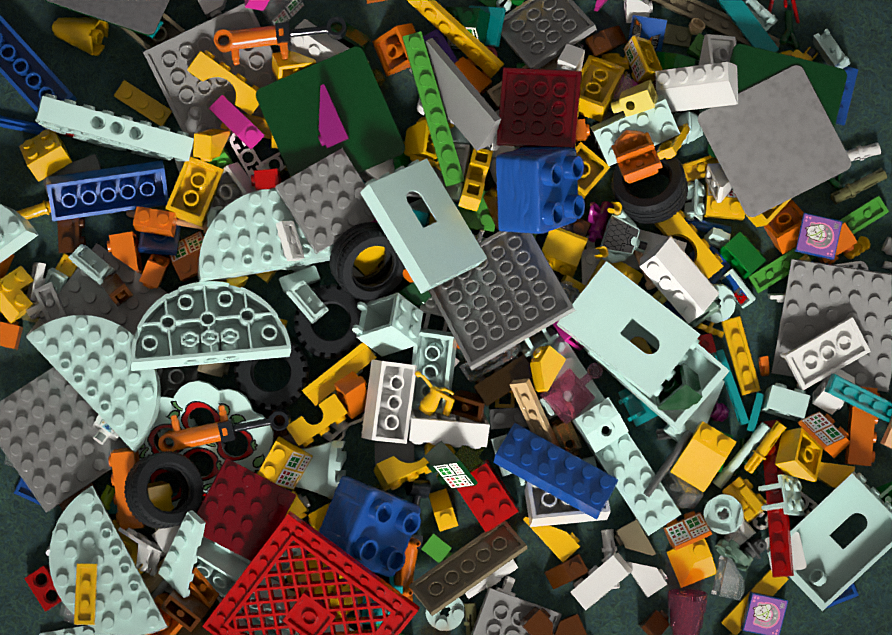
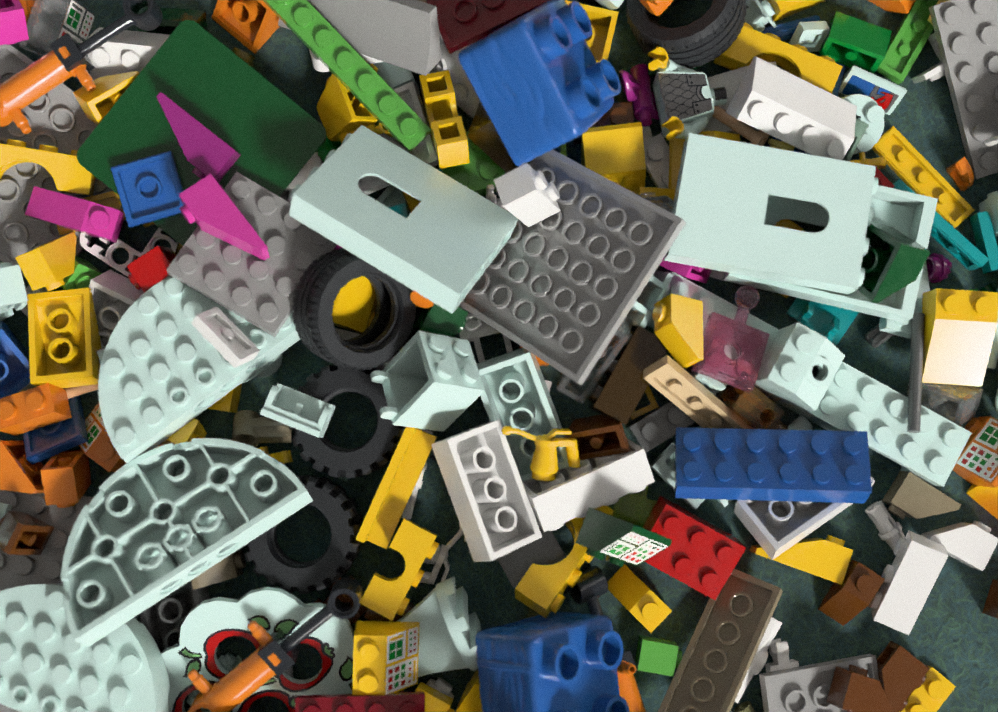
camera: 25 degrees left, 0 degrees up
light aqua slope [279,265,321,293] -> none
orange brick [334,371,367,419] -> none
none -> blue tile [110,151,184,228]
none -> dark pink slope [178,174,270,261]
none -> dark tan piece [232,410,292,448]
none -> white brick [494,163,560,227]

